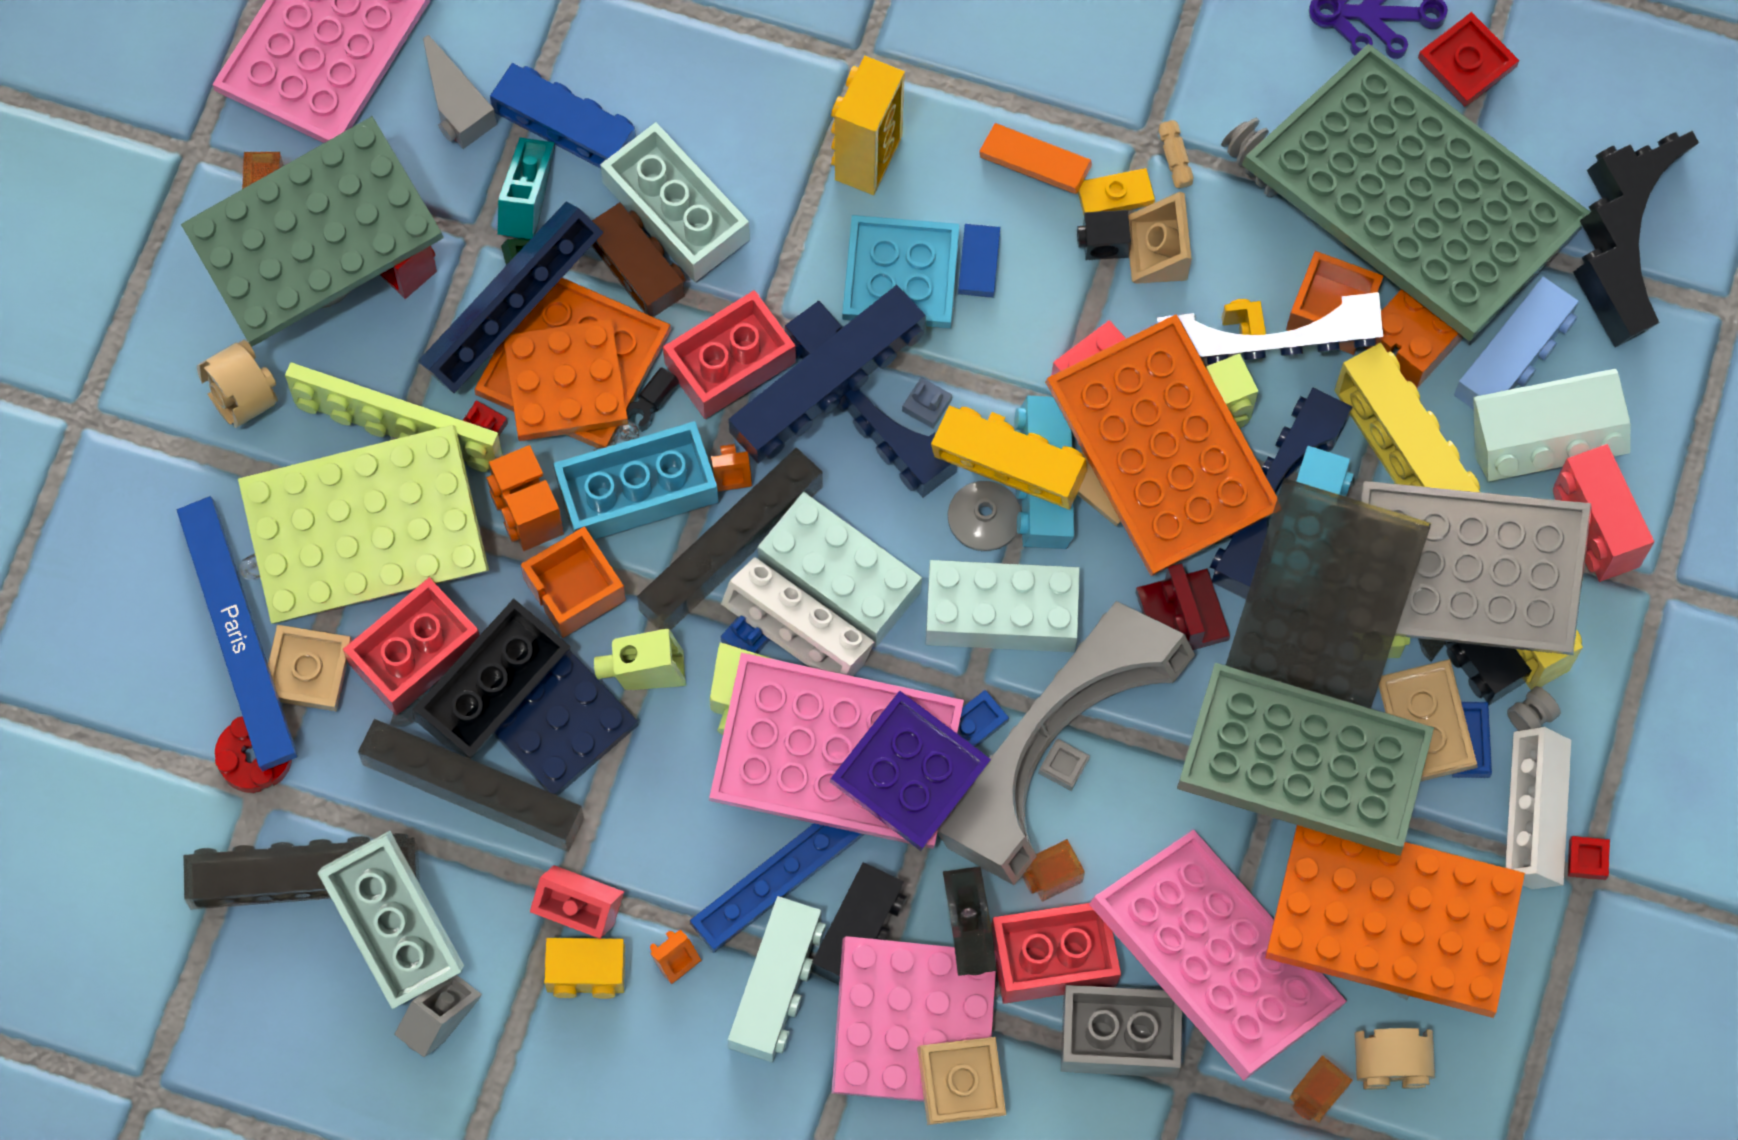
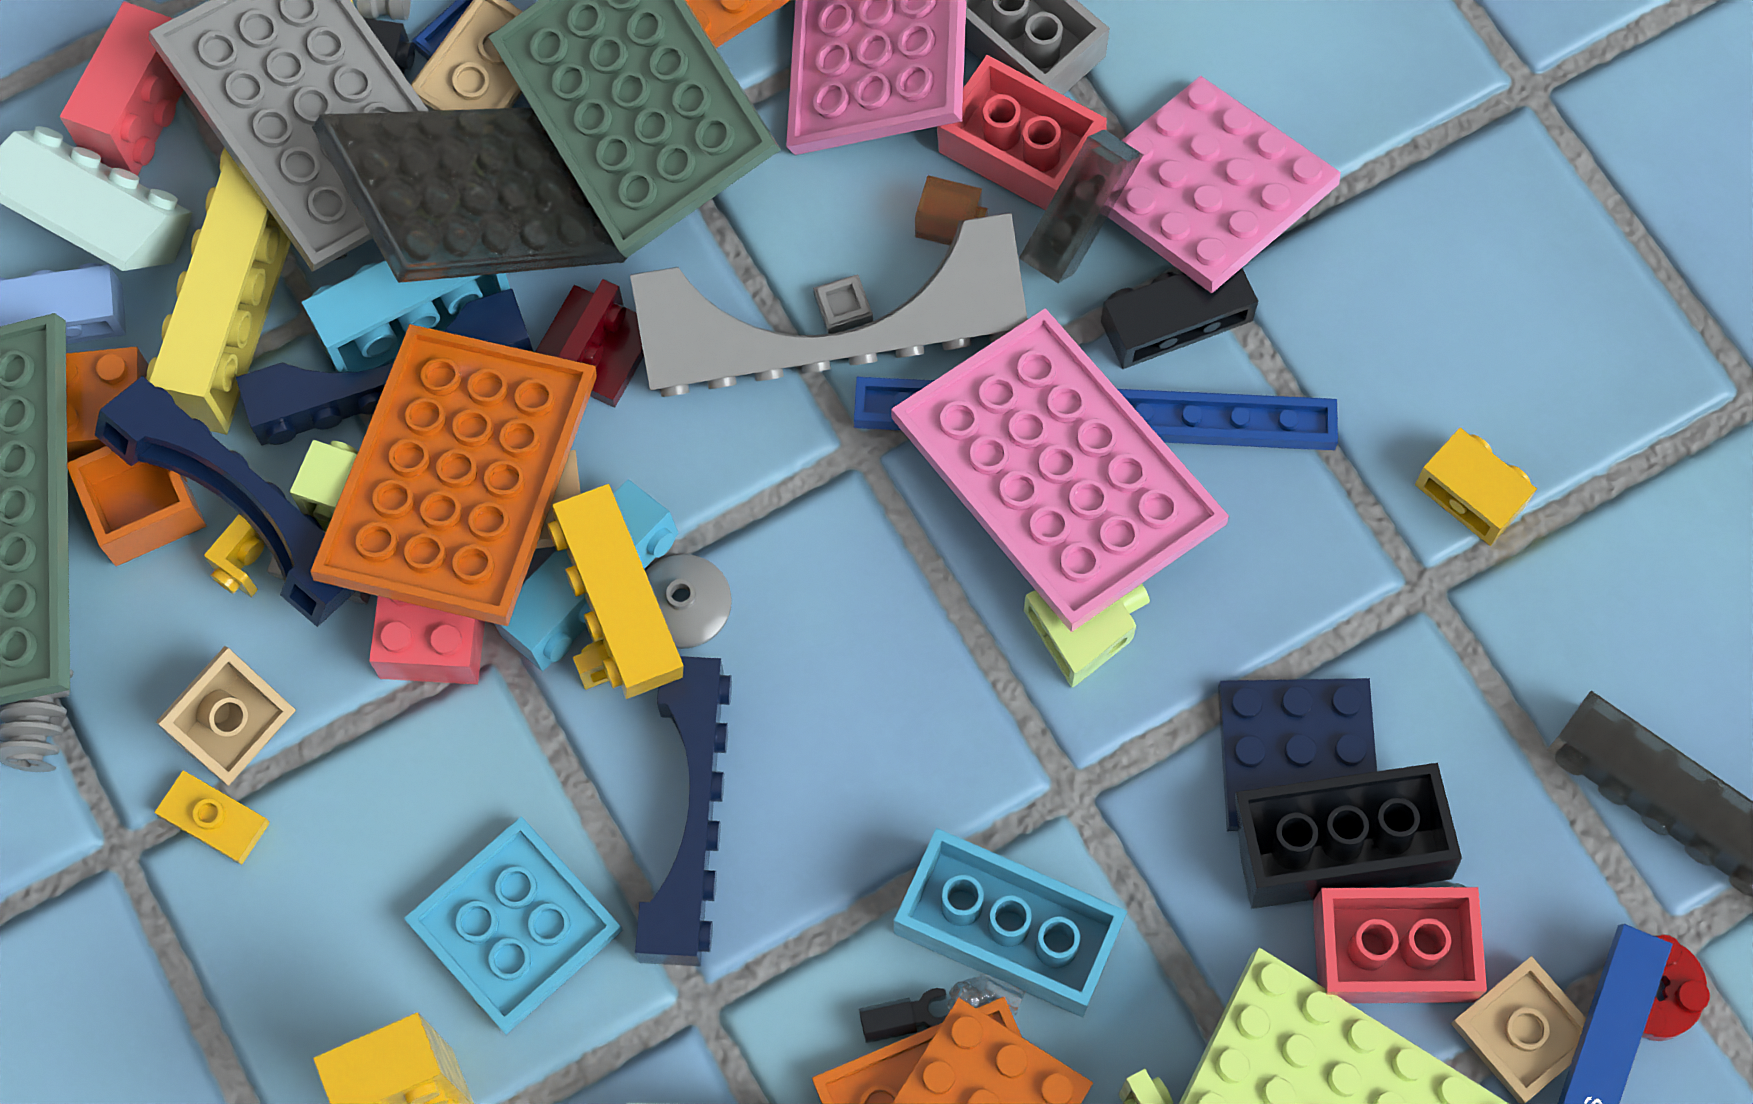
camera: 135 degrees left, 0 degrees up
light aqua brick [317,831,464,1009] -> none
clear smoke brick [358,719,584,852] -> none
light grey slope [394,975,482,1057] -> none
orange piece [486,445,564,552] -> none
orange piece [520,526,626,639] -> none
coral brick [530,865,624,939] -> none
yellowish green torso [594,629,686,690] -> none
clear smoke brick [637,447,823,631] -> none
orange tile [650,930,702,984] -> none
coral brick [663,290,796,419] -> none
orange tile [711,444,752,491] -> none
blue tile [720,615,771,654] -> none
white brick [721,557,875,676] -> none
dark blue brick [728,285,926,464] -> none
light aqua brick [728,896,826,1063] -> none
light aqua brick [758,492,922,648] -> none
dark purple plate [829,691,991,851] -> none
sand blue tile [902,377,952,429] -> none
tan plate [917,1037,1006,1125] -> none
light aqua brick [926,560,1080,653] -> none
blue tile [958,224,1001,298] -> none
orange tile [979,123,1092,194] -> none
black brick [1077,210,1131,260] -> none
tan axle [1159,120,1194,188] -> none

